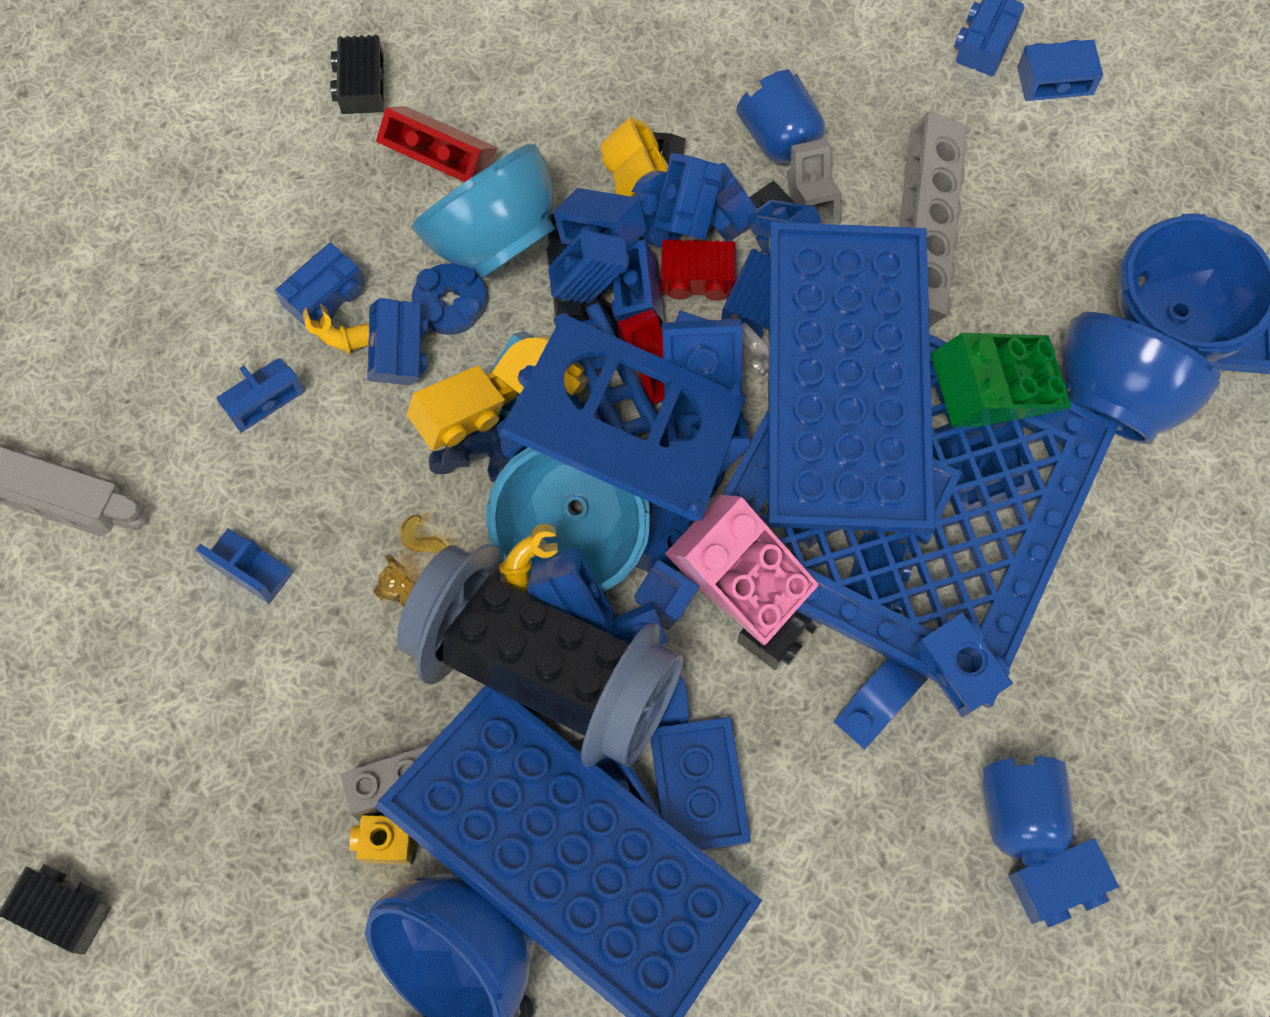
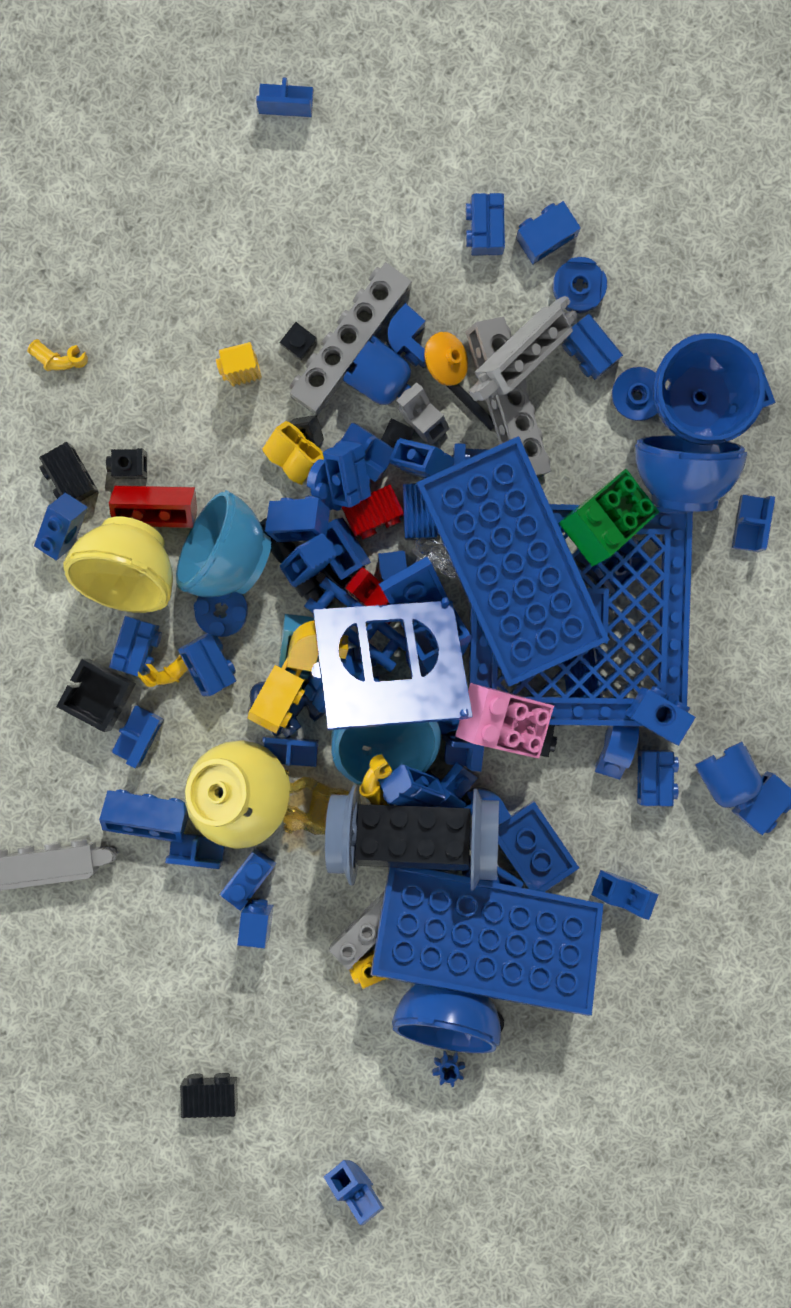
camera: 25 degrees left, 20 degrees up
none -> blue brick [34,493,88,561]
none -> black piece [56,659,136,732]
none -> light yellow piece [63,517,173,613]
none -> blue brick [99,789,189,843]
none -> black brick [106,448,147,479]
none -> light yellow piece [185,740,291,849]
none -> yellow brick [216,342,262,386]
none -> blue brick [219,847,276,911]
none -> blue brick [237,899,274,949]
none -> blue panel [262,735,319,767]
none -> black plate [279,322,317,361]
none -> light grey brick [289,262,412,416]
none -> blue brick [388,303,426,369]
none -> light orange dish [424,332,468,386]
none -> black bar [447,383,495,431]
none -> light grey hinge [469,296,578,401]
none -> blue plate [552,257,607,313]
none -> blue brick [562,314,623,380]
none -> blue brick [591,870,659,920]
none -> blue dish [612,367,657,421]
none -> blue brick [637,750,679,806]
none -> blue panel [732,495,775,552]

